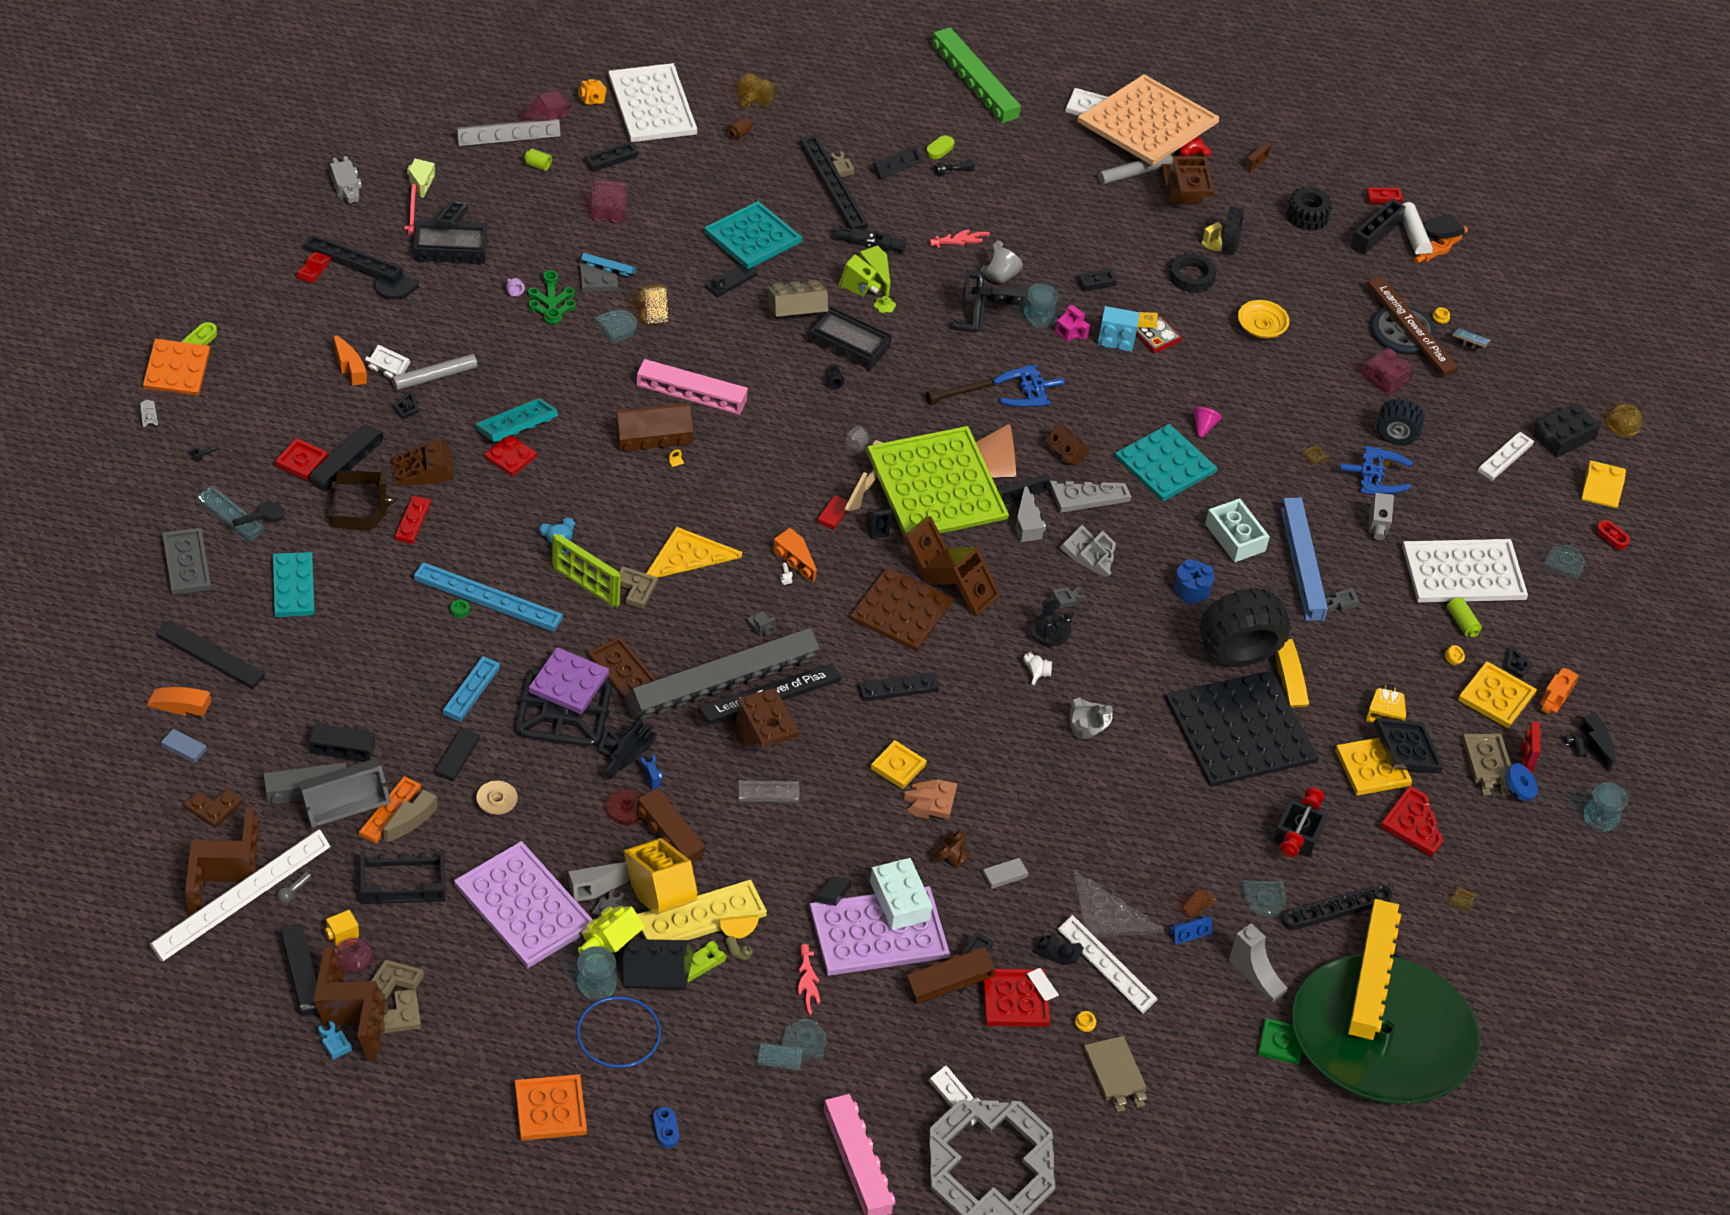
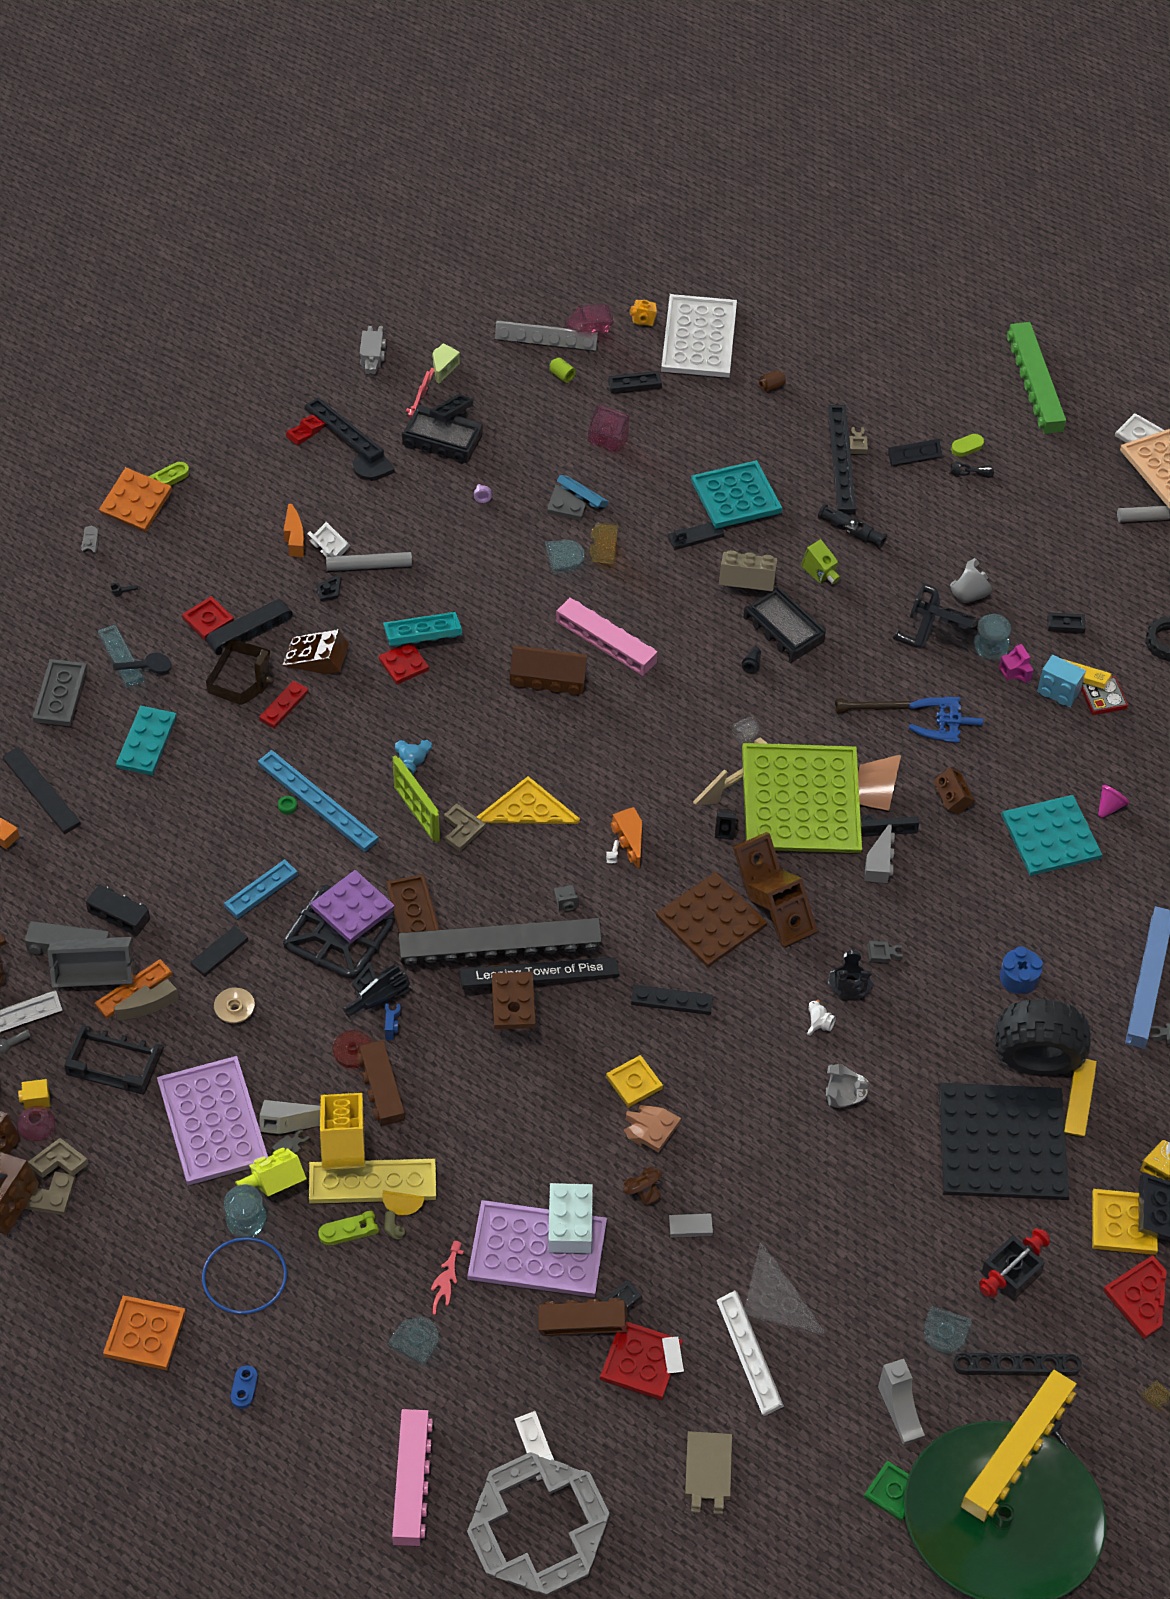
camera: 25 degrees right, 5 degrees up
green plant [528,270,575,324] -> none
black slope [623,939,693,990] -> none
yellow piece [669,449,684,467] -> none
clear yellow brick [738,72,777,108] -> none
clear plate [738,781,800,802] -> none
clear light blue plate [757,1043,803,1071] -> none
black tile [817,876,852,906] -> none
red tile [818,495,848,530] -> none
lime slope [860,245,890,296] -> none
lime plant [874,296,896,313] -> none
coral piece [929,230,990,248] -> none
black slope [1032,934,1084,965] -> none
light grey wing [1049,481,1131,512] -> none
light grey slope [1059,525,1116,577] -> none
yellow plate [1075,1011,1096,1032] -> none
blue hinge [1169,916,1212,945] -> none
clear orange piece [1183,889,1217,917] -> none
light aqua brick [1205,499,1270,562] -> none

